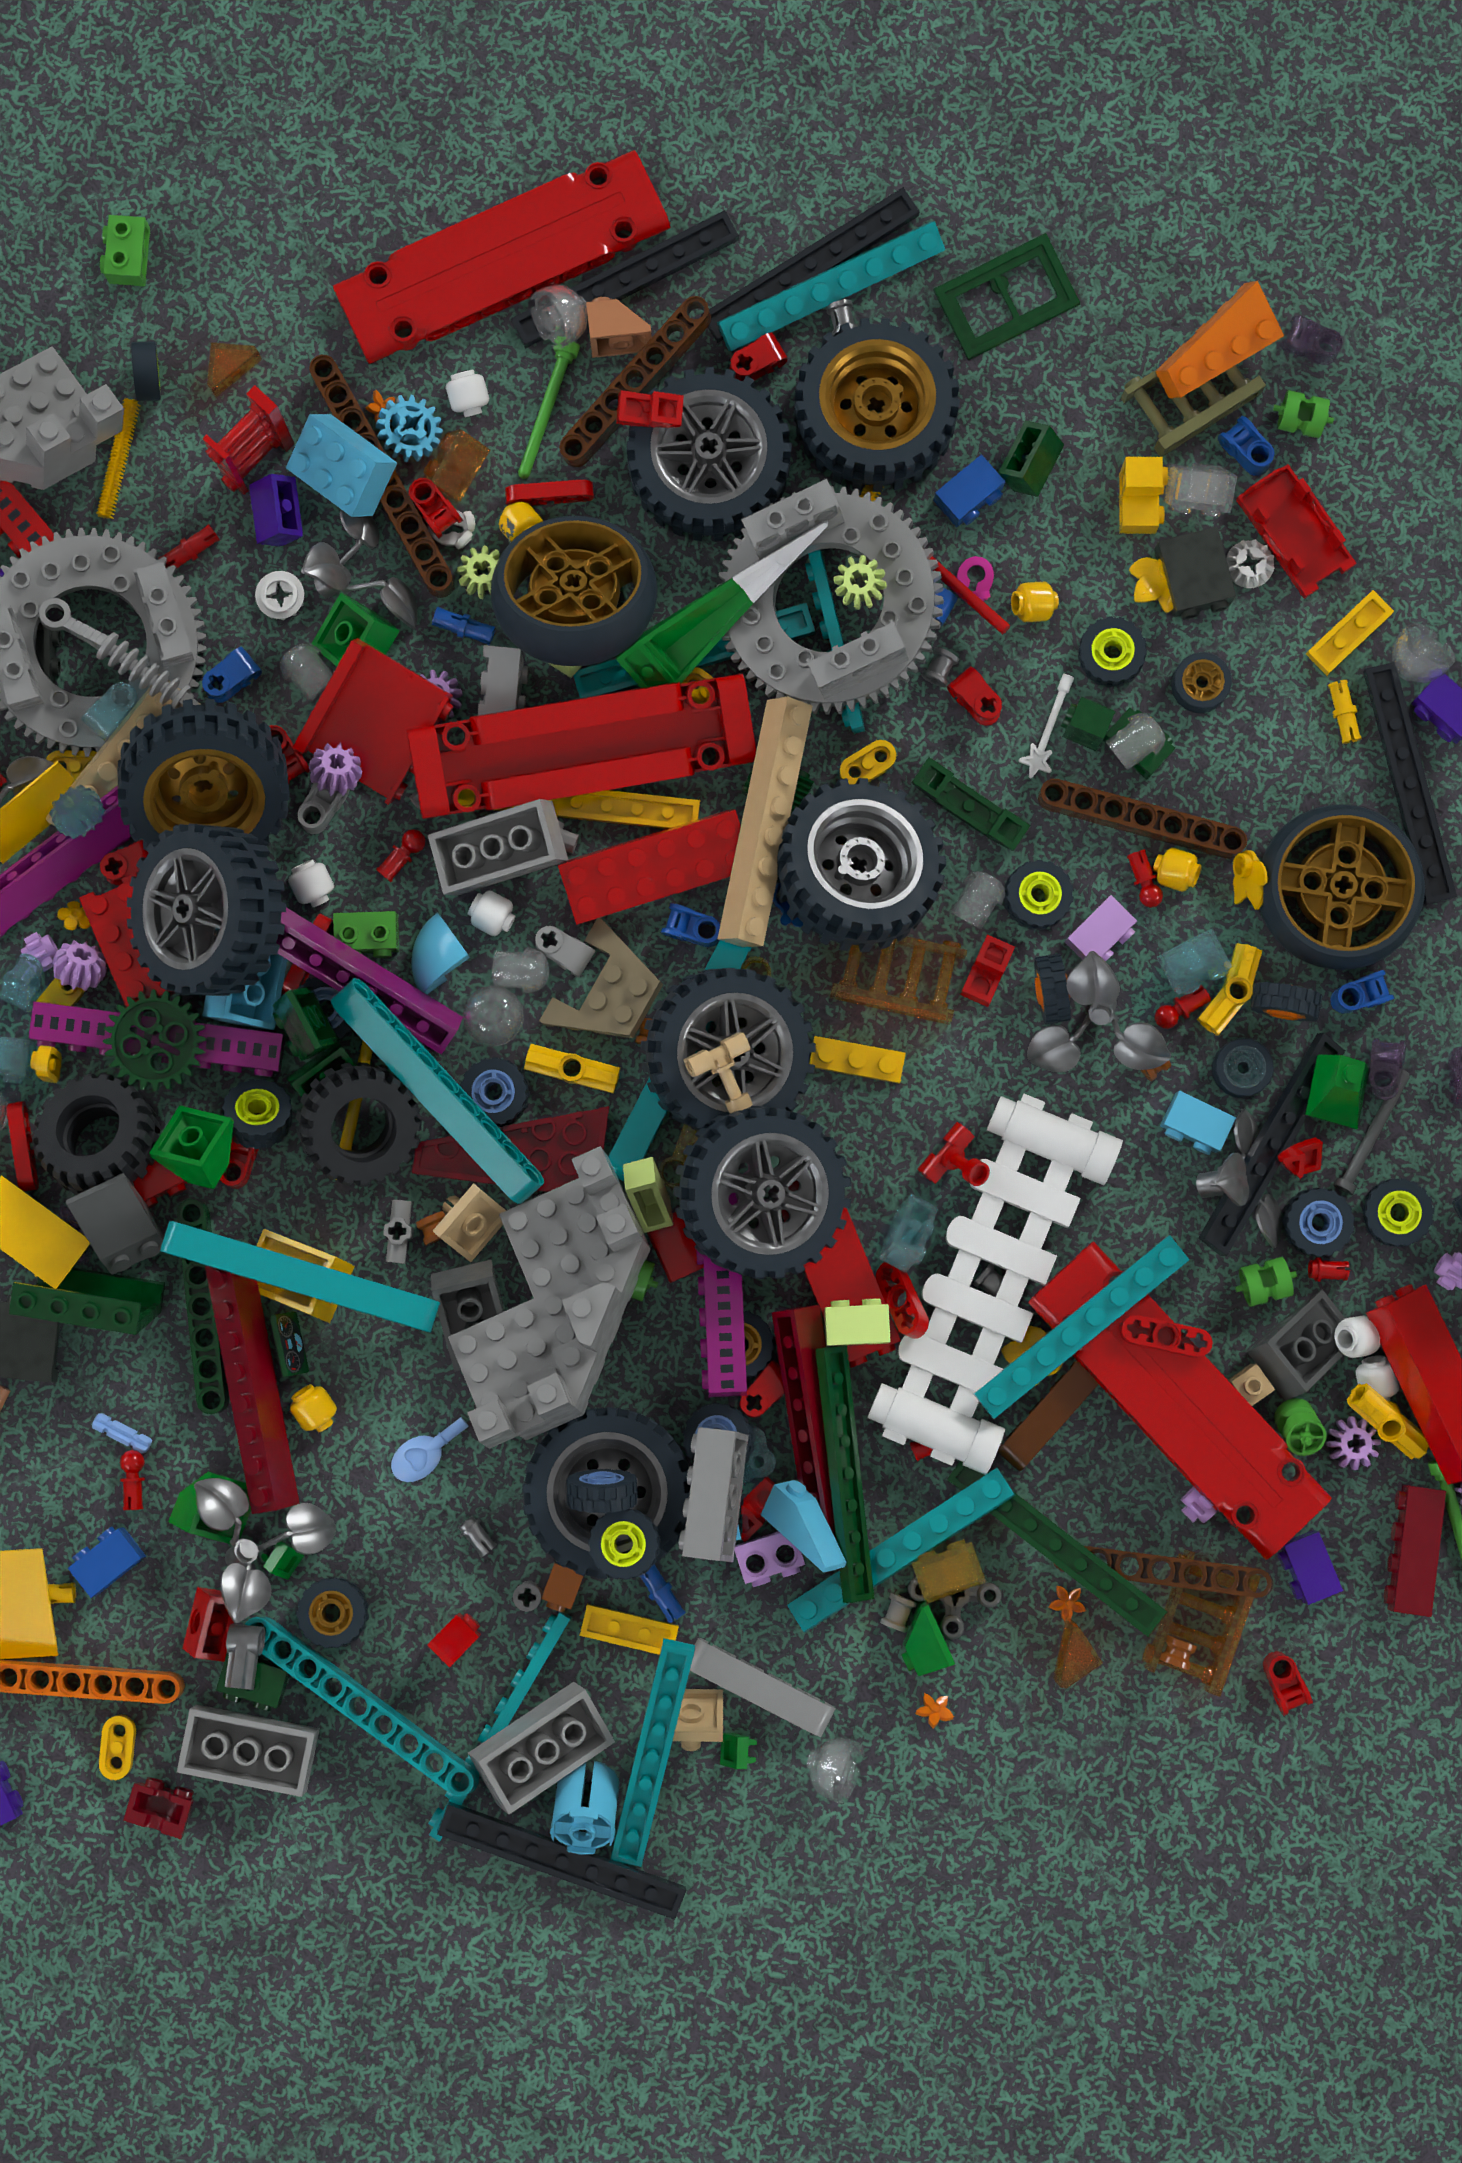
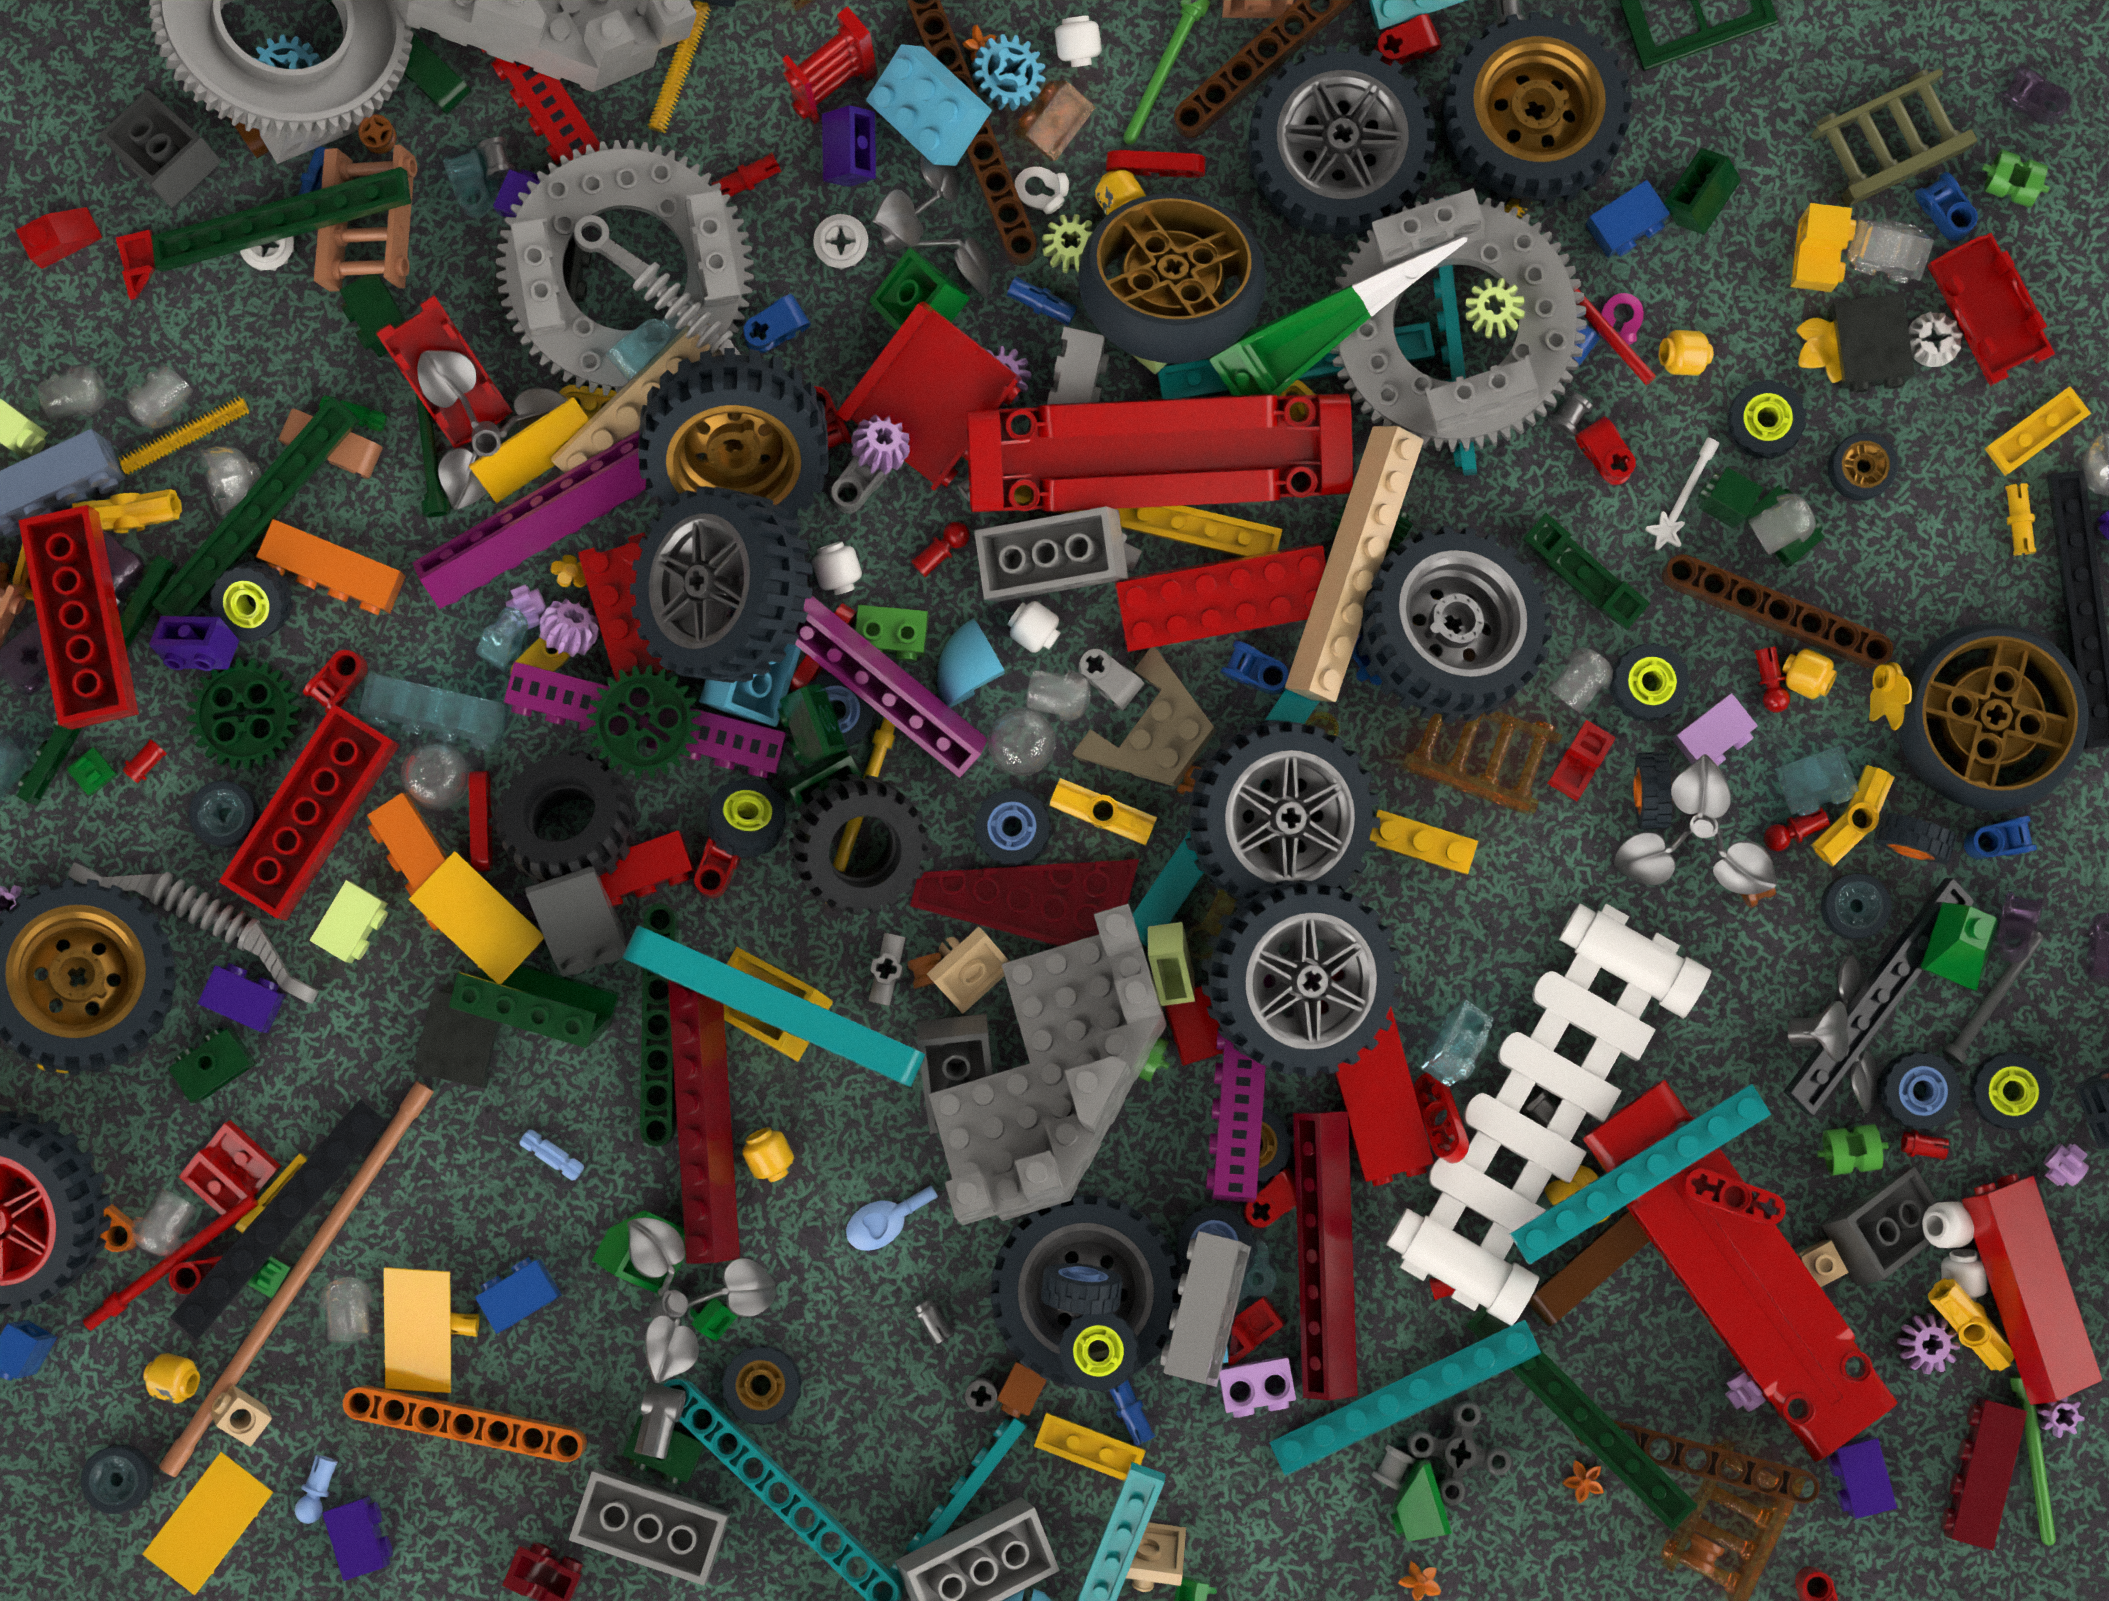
camera: 15 degrees right, 0 degrees up
yellow plate [30,1045,62,1083] -> none
clear light blue gear [49,785,106,839] -> none
yellow plate [99,1714,136,1780] -> none
red piece [100,840,149,886] -> none
red pin [119,1450,145,1510] -> none
green slope [149,1105,234,1189] -> none
red brick [182,1587,234,1662] -> none
slope [270,1312,309,1377] -> none
clear piece [280,642,333,702] -> none
teal beam [331,978,544,1204] -> none
red piece [409,478,463,539] -> none
red slope [427,1612,481,1668] -> none
red slope [616,390,684,428] -> none
tan bar [683,1032,753,1114] -> none
light grey beam [690,1638,836,1737] -> none
medium azure slope [761,1480,846,1573] -> none
dark green plate [816,1345,875,1603] -> none
yellowish green piece [824,1299,890,1346] -> none
yellow plate [839,740,896,785] -> none
clear yellow brick [912,1540,987,1603] -> none
red bar [917,1122,990,1186] -> none
clear orange slope [1053,1618,1103,1689] -> none
orange wedge [1155,281,1284,398] -> none
medium azure brick [1160,1091,1236,1155] -> none
bright green wheel [1274,1398,1326,1456] -> none
red slope [1278,1137,1323,1179] -> none

